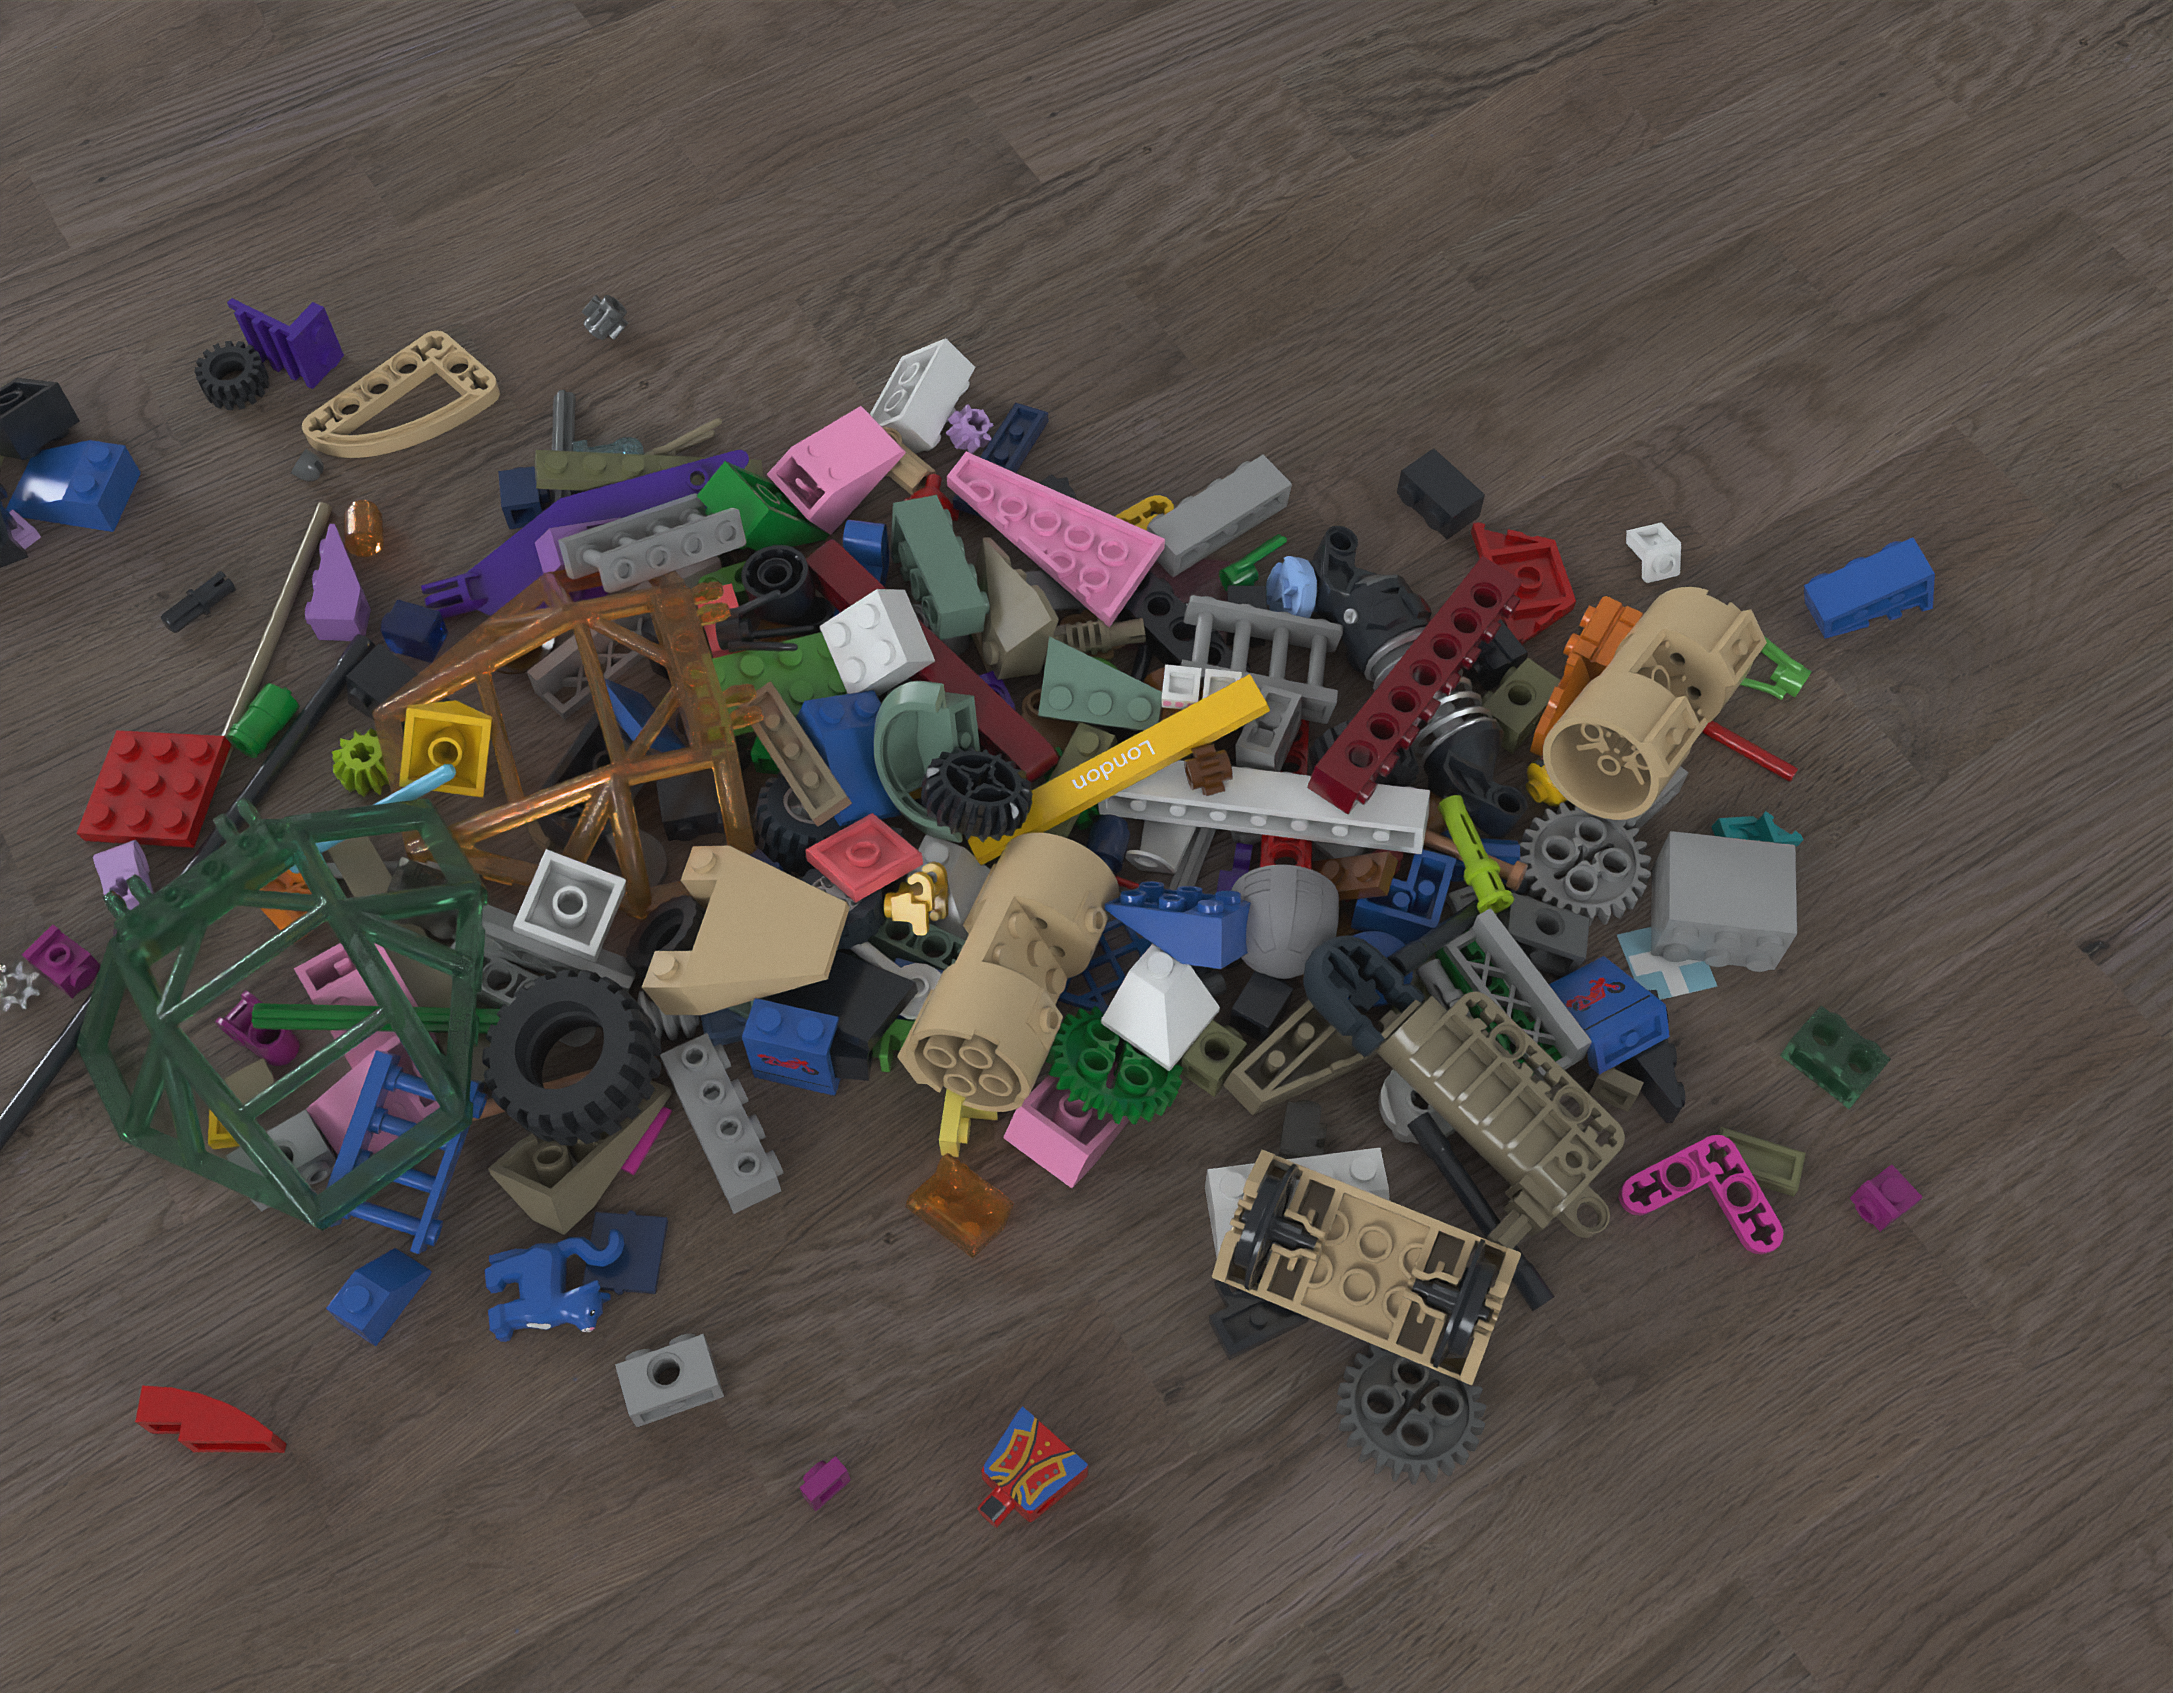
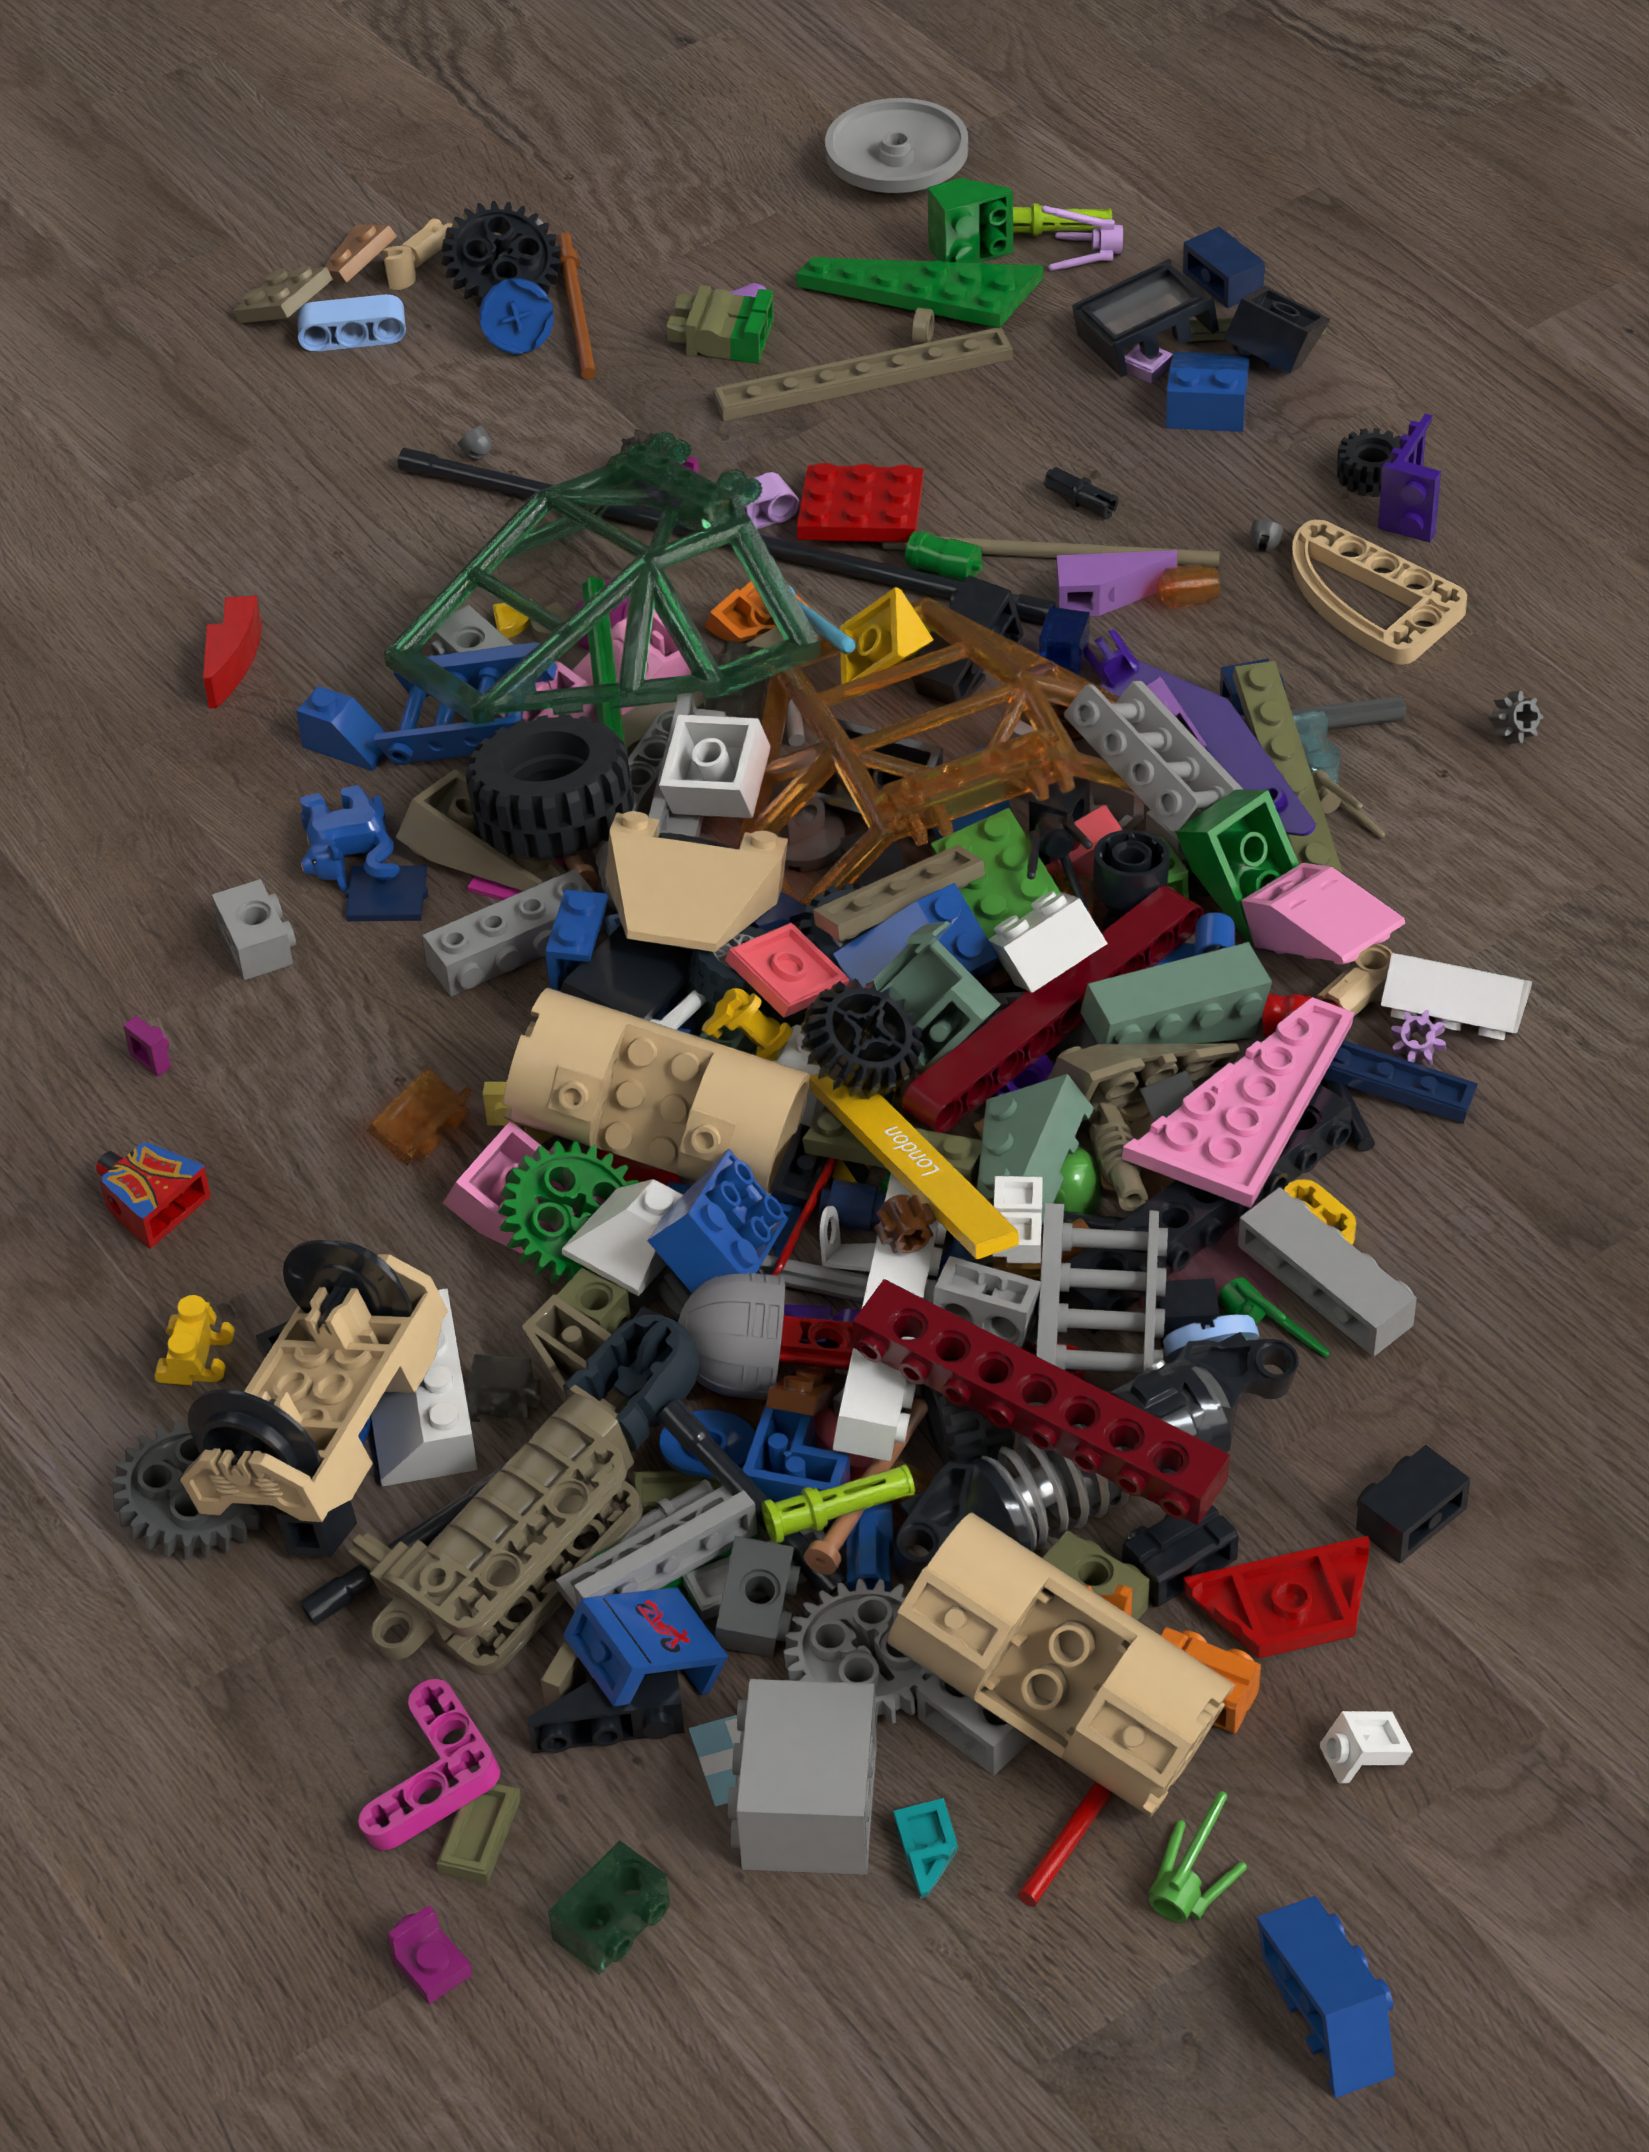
camera: 90 degrees right, 15 degrees down
none -> yellow piece [154,1295,235,1386]

